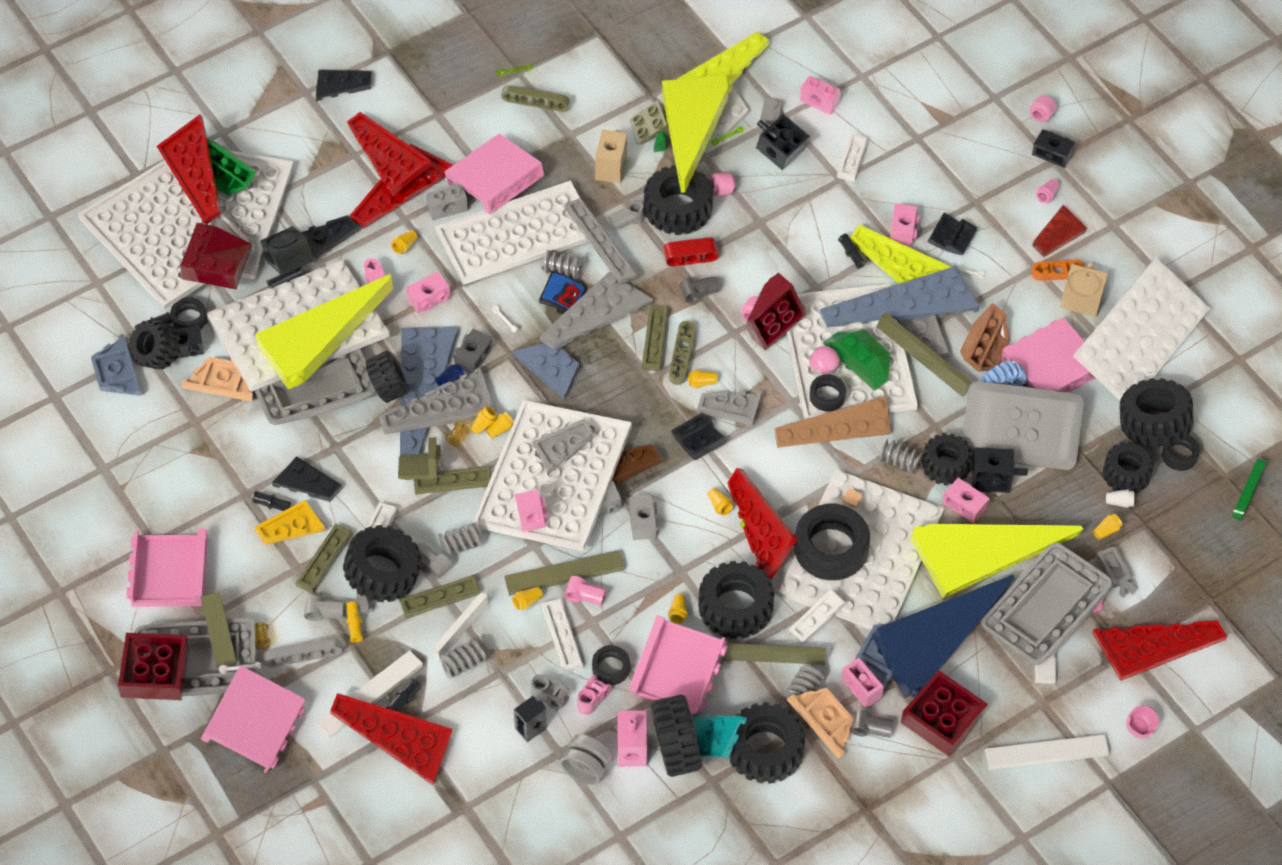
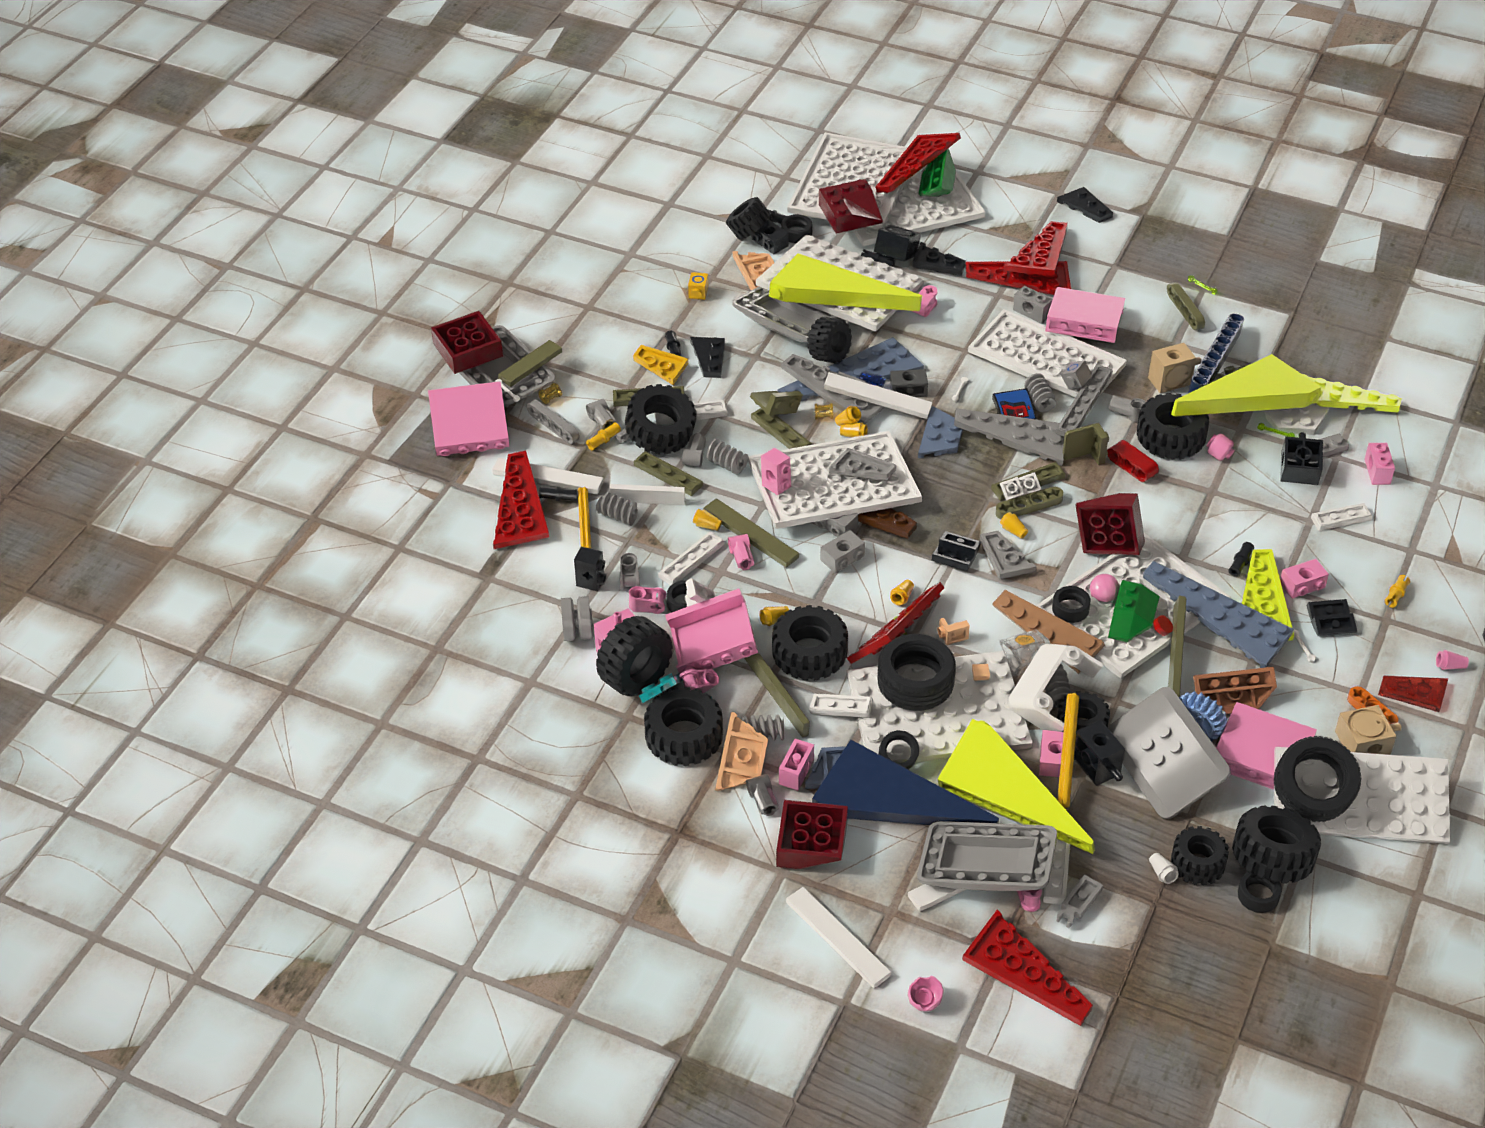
camera: 60 degrees right, 10 degrees down
sand blue wing [91,334,141,396] -> none
bright pink panel [127,528,208,607] -> none
yellow cone [391,230,418,254] -> none
bright pink brick [406,271,450,313] -> none
flat silver piece [679,276,719,303] -> none
light grey wing [897,315,949,358] -> none
yellow cone [1093,513,1123,540] -> none
green beam [1232,458,1267,521] -> none
none -> yellow axle [578,487,591,549]
none -> bright pink piece [679,669,719,693]
none -> white slope [685,578,716,607]
none -> yellow brick [688,272,708,300]
none -> white tile [823,372,932,419]
none -> black tyre [879,730,919,770]
none -> light nougat bracket [937,618,970,645]
none -> clear slope [999,629,1051,677]
none -> white slope [1000,472,1041,500]
none -> white windscreen [1007,644,1104,732]
none -> yellow axle [1057,693,1079,808]
none -> light grey brick [1061,360,1092,389]
none -> olive bracket [1063,423,1109,465]
none -> red tile [1153,615,1173,636]
none -> dark blue beam [1188,314,1244,393]
none -> black tyre [1274,736,1362,822]
none -> yellow pin [1384,575,1410,608]

